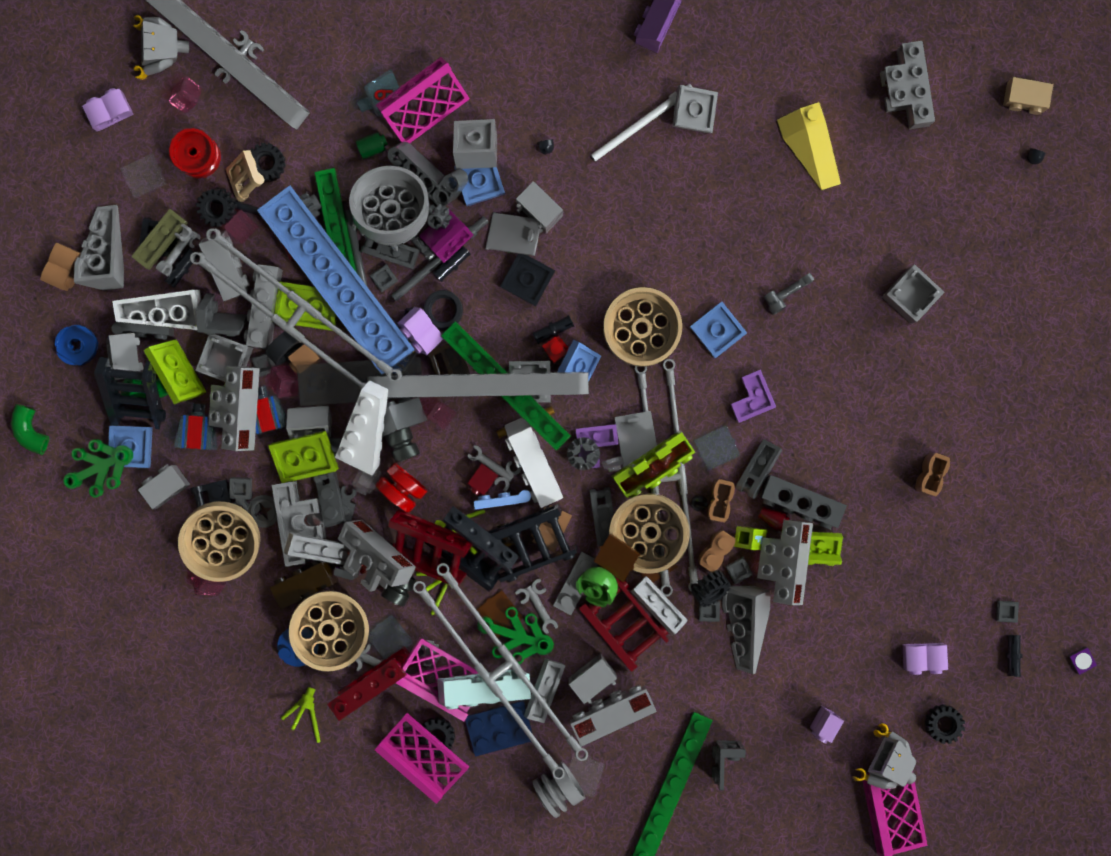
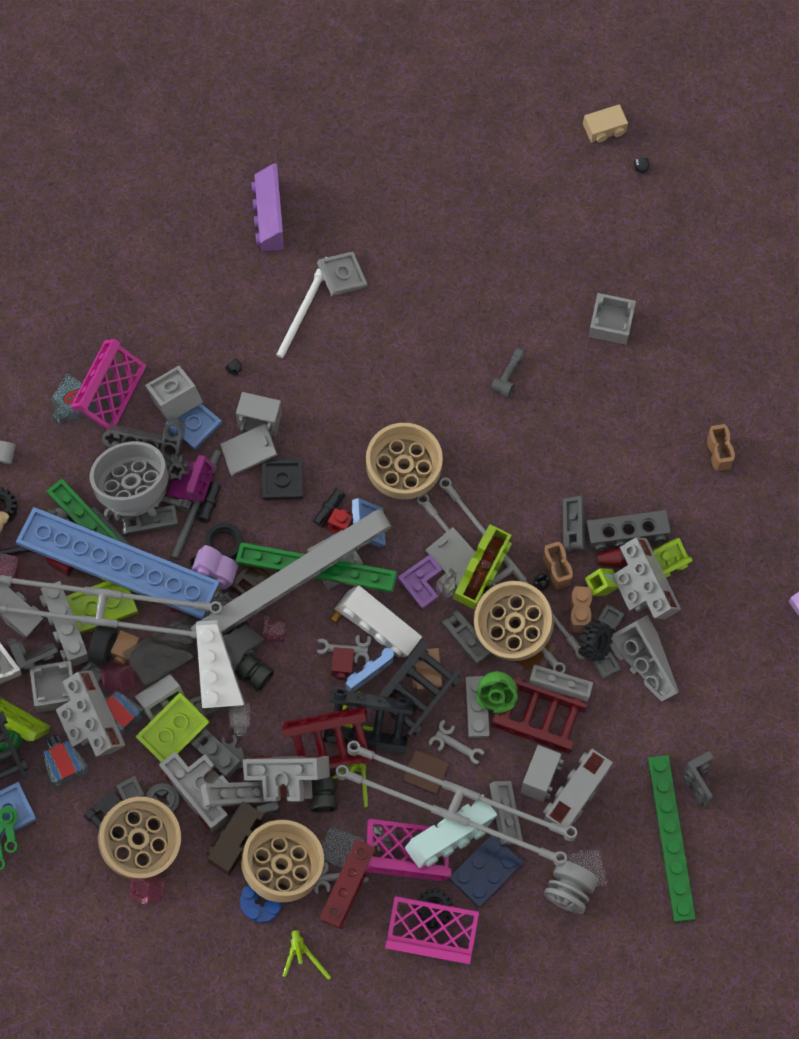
camera: 30 degrees left, 20 degrees down
light grey brick [138,464,190,509] -> none
dark green brick [355,131,388,160] -> none
dark grey tile [370,264,398,293] -> none
red wheel [375,463,428,513] -> none
green plant [477,606,554,664] -> none
dark grey gear [567,437,600,470] -> none
reddish brown piece [594,534,640,582] -> none
medium blue plate [690,302,747,359] -> none
clear light blue piece [694,425,740,470] -> none
medium lavender plate [730,370,776,423] -> none
light yellow wedge [777,102,841,190] -> none
lavender brick [810,706,844,744] -> none
light grey piece [880,41,935,129] -> none

